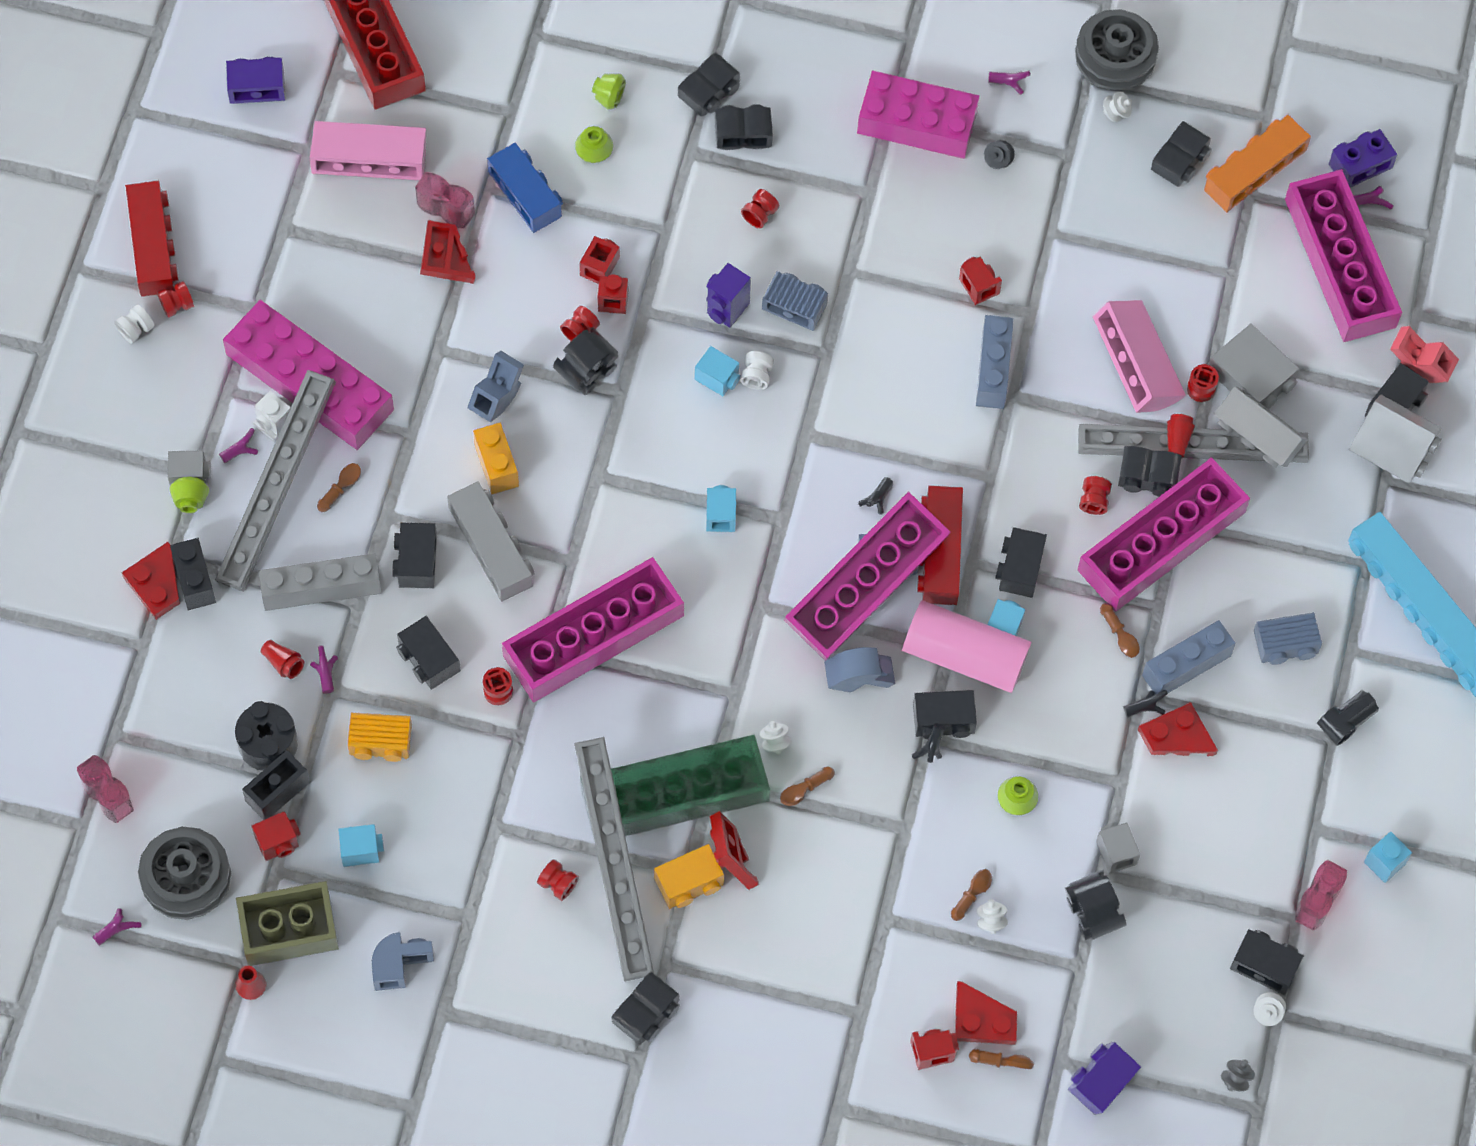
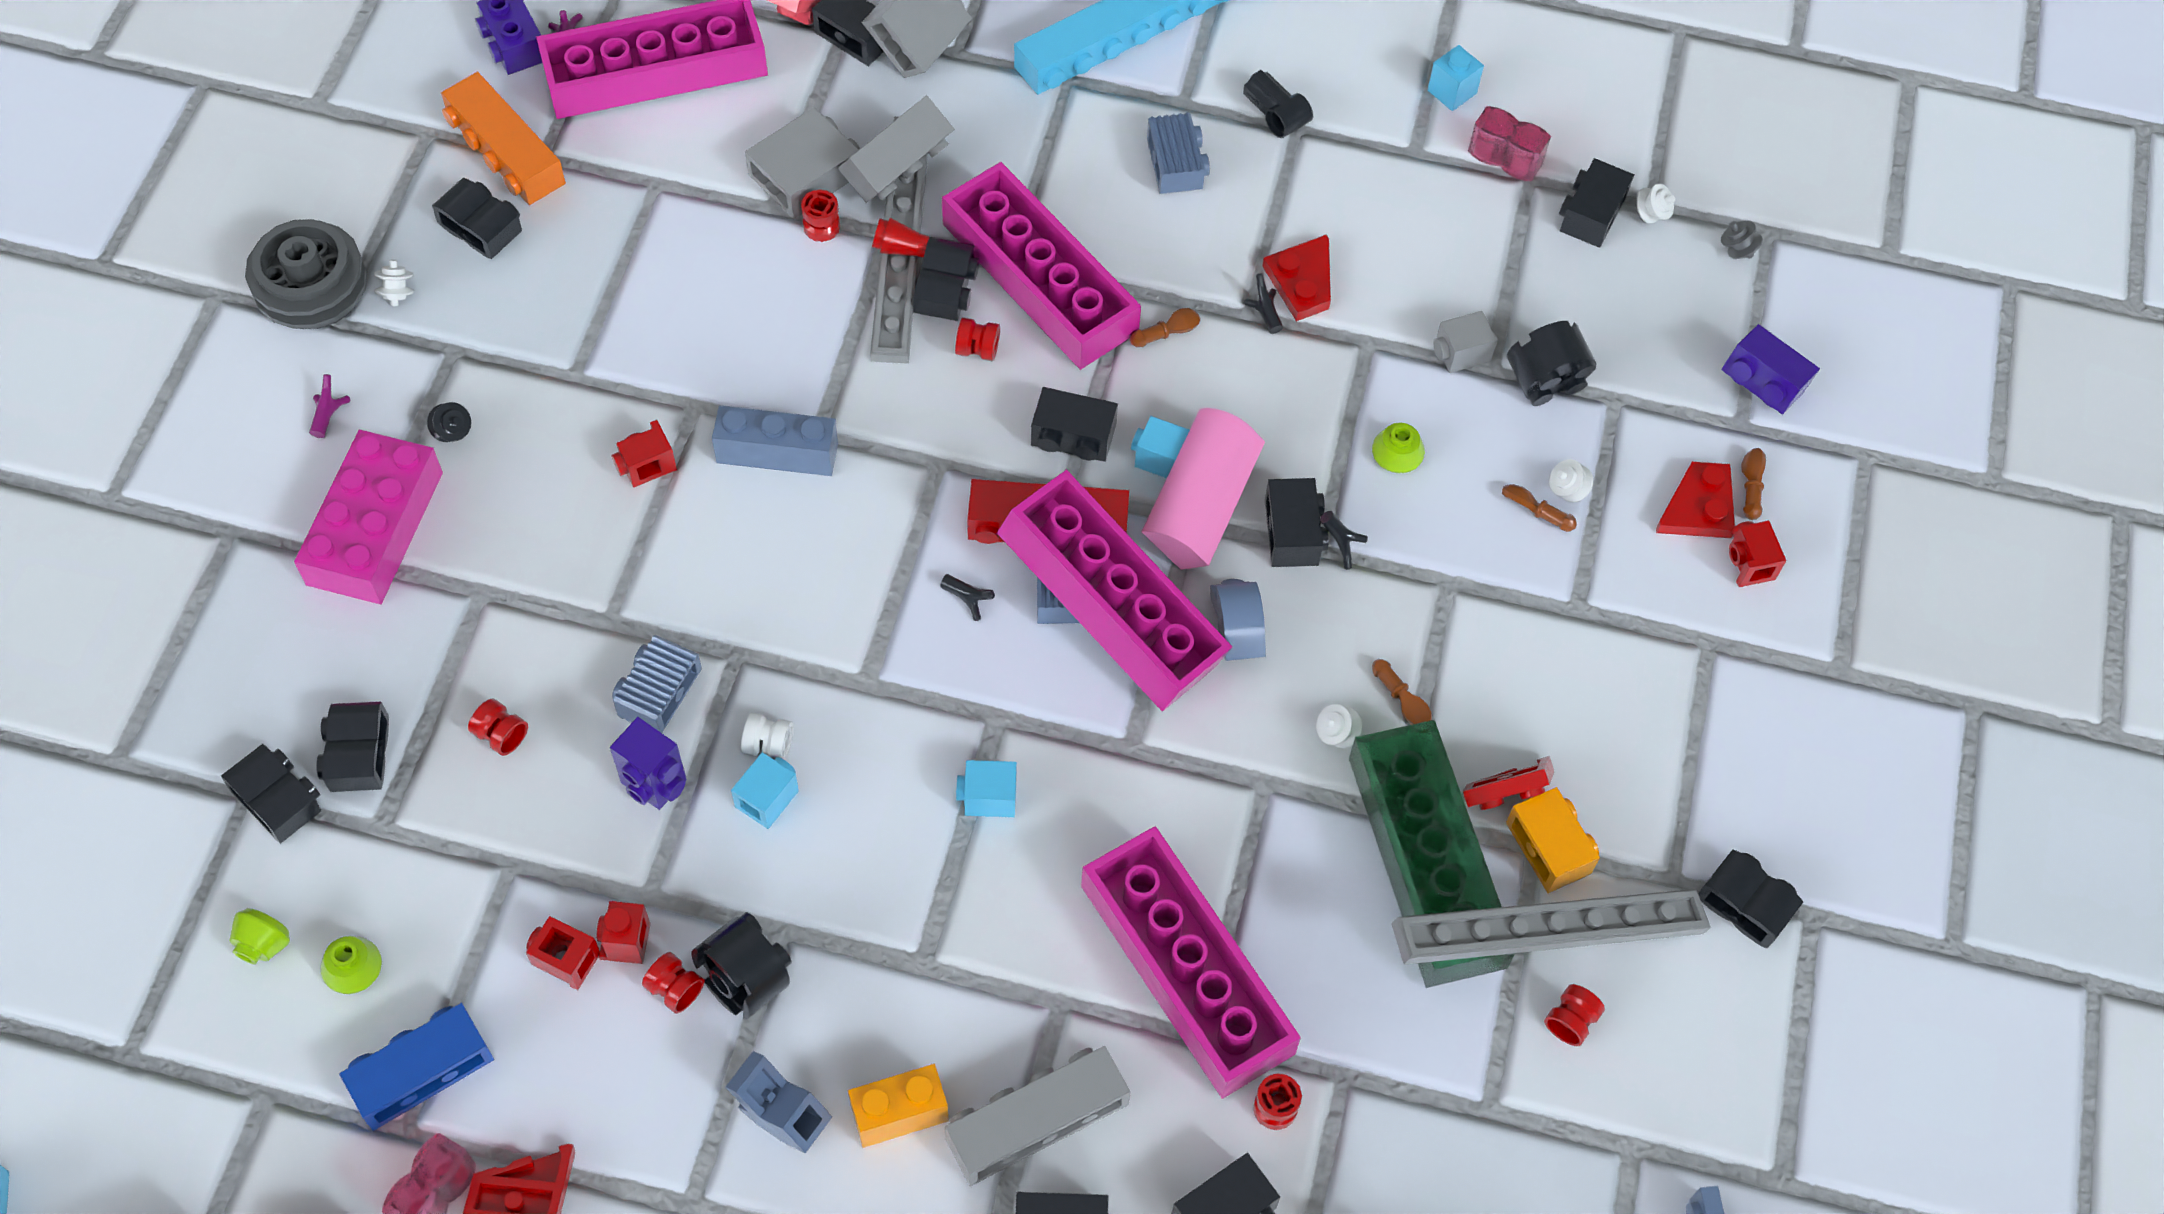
camera: 90 degrees left, 5 degrees down
bright pink brick [1093,300,1186,413] -> none
sand blue brick [1142,620,1236,695] -> none

